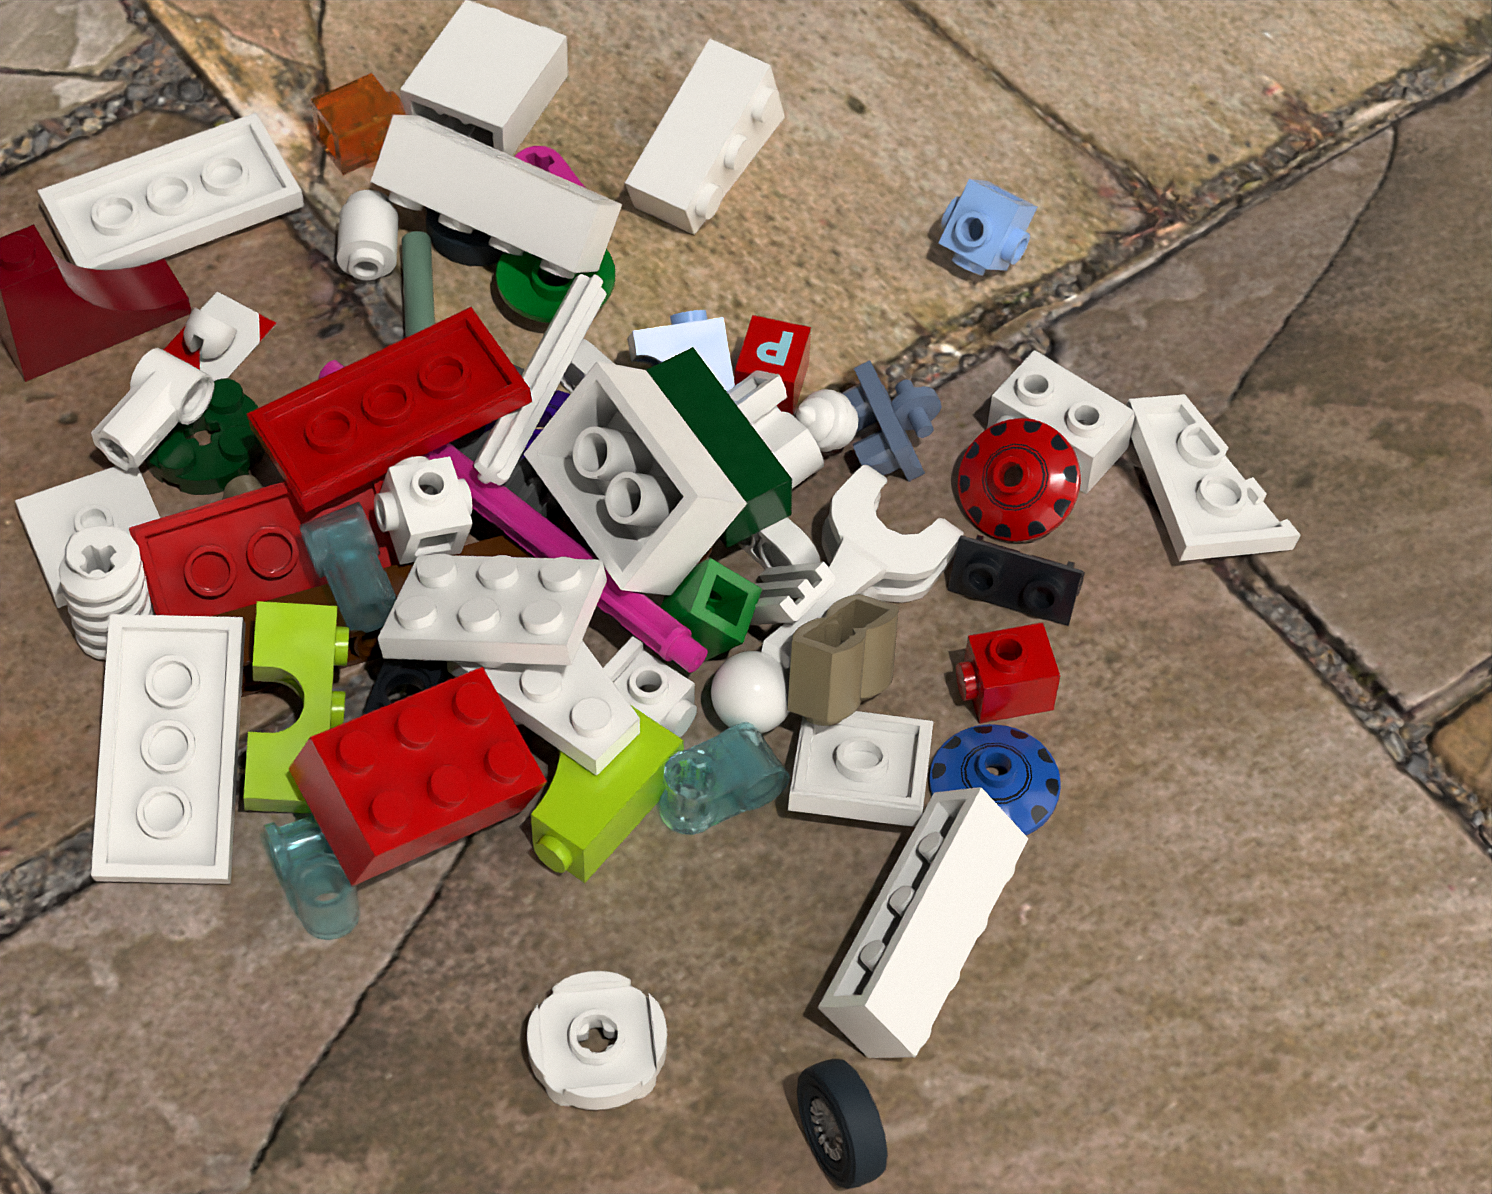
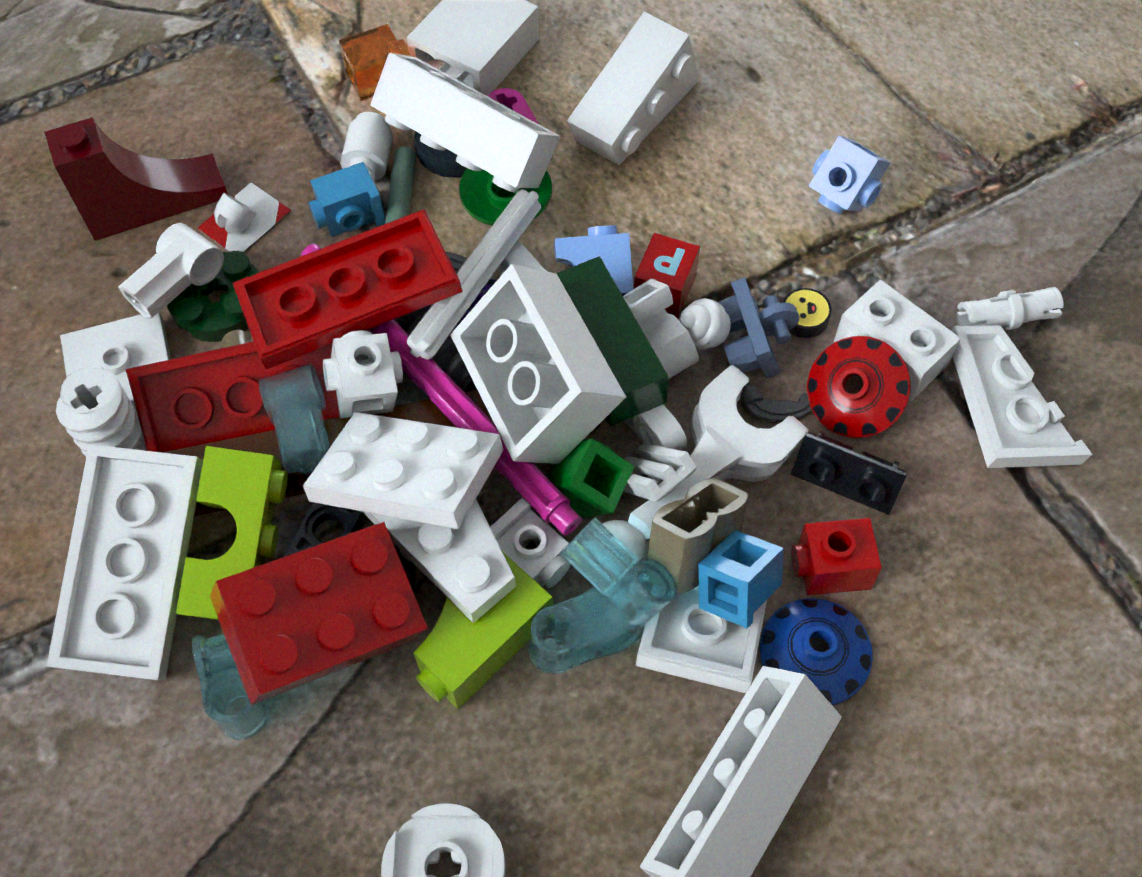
camera: 10 degrees right, 5 degrees up
white plate [38,113,304,270] -> none
none -> dark azure brick [308,162,385,237]
none -> clear light blue piece [560,517,677,632]
none -> dark azure brick [698,530,784,628]
none -> dark grey piece [740,382,812,422]
none -> tile [783,288,832,338]
none -> white pin [956,287,1064,330]

